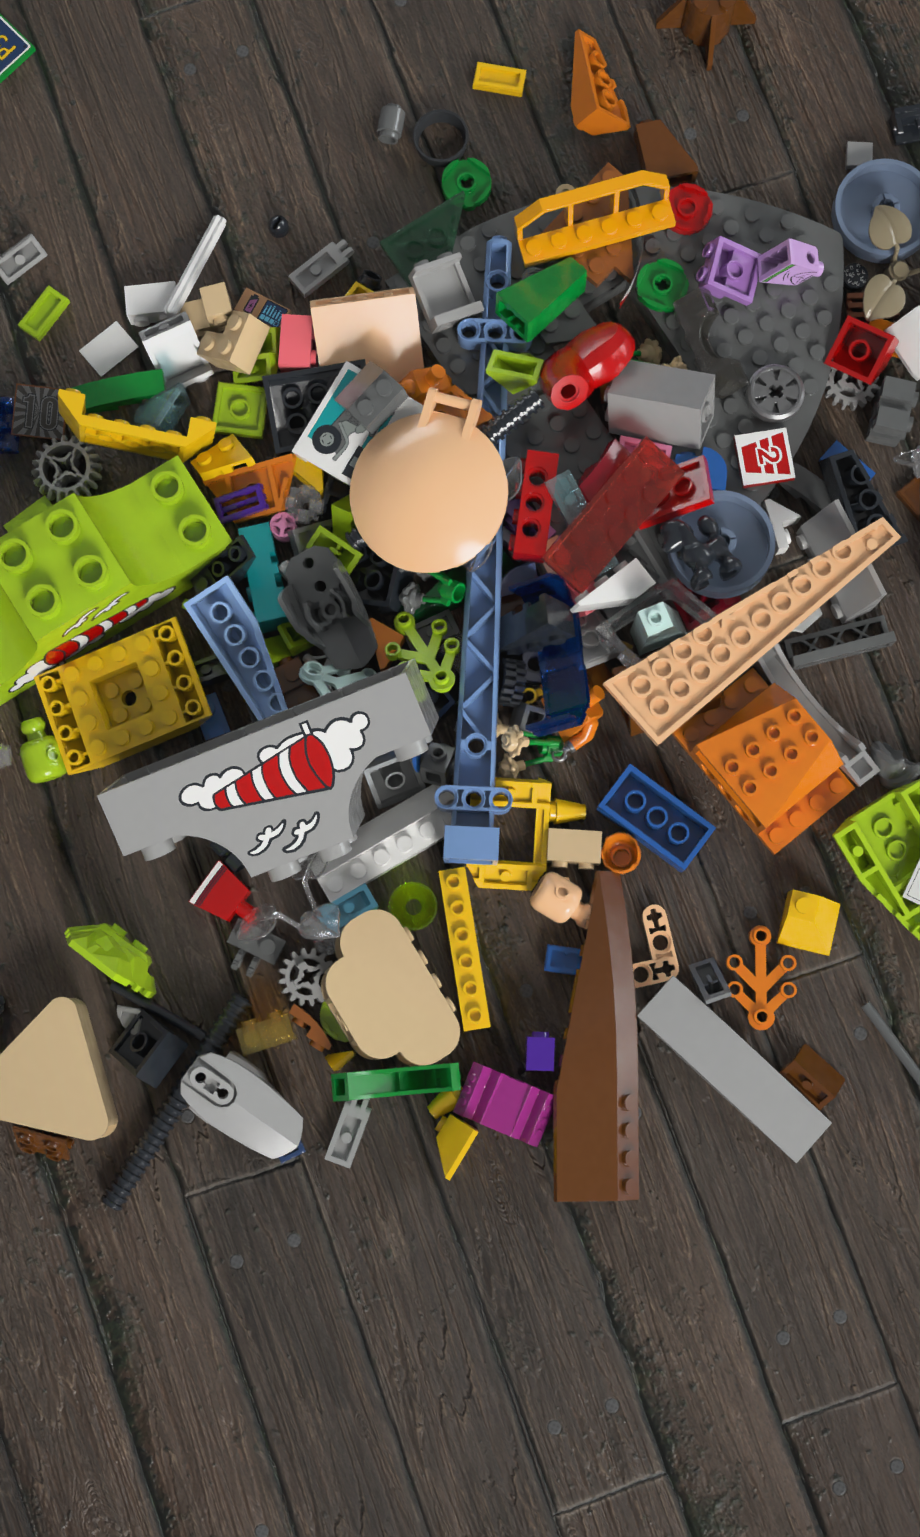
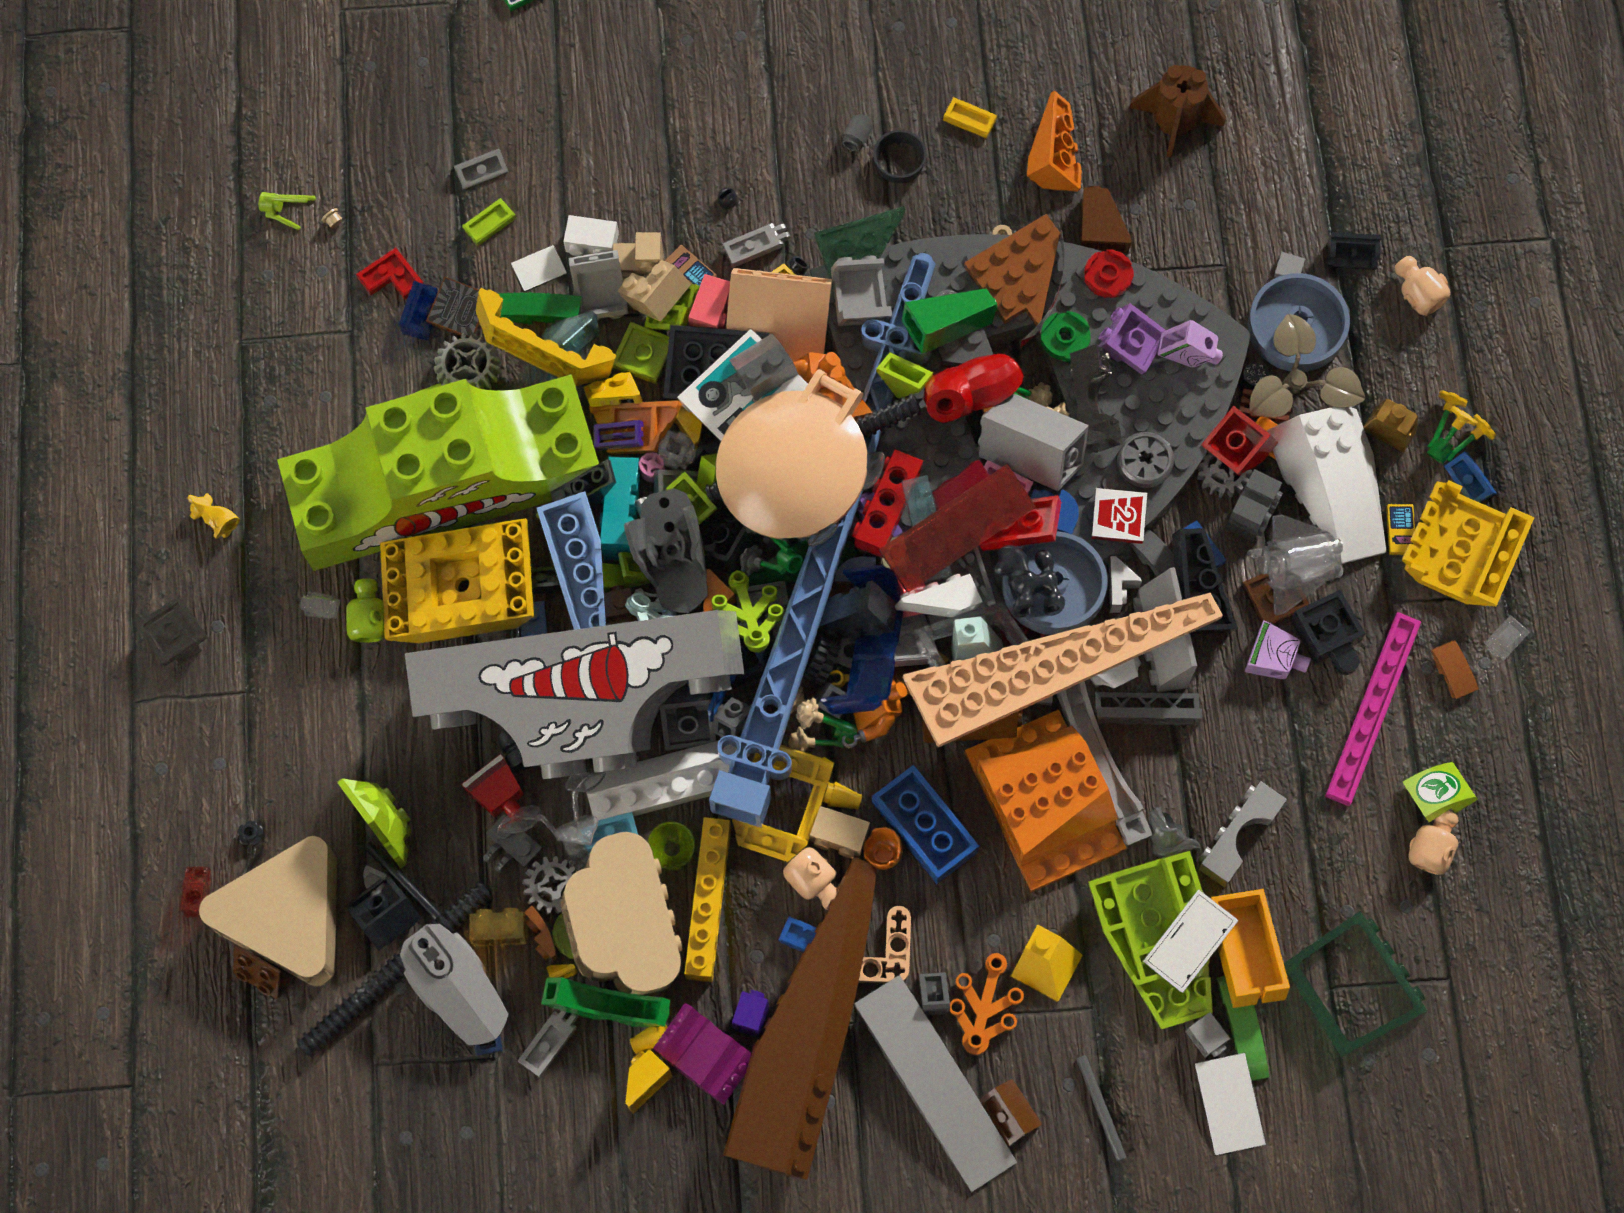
camera: 15 degrees right, 10 degrees down
white axle [164,215,226,318] -> none
green plate [442,158,491,211] -> none
light orange plate [514,170,676,268] -> none

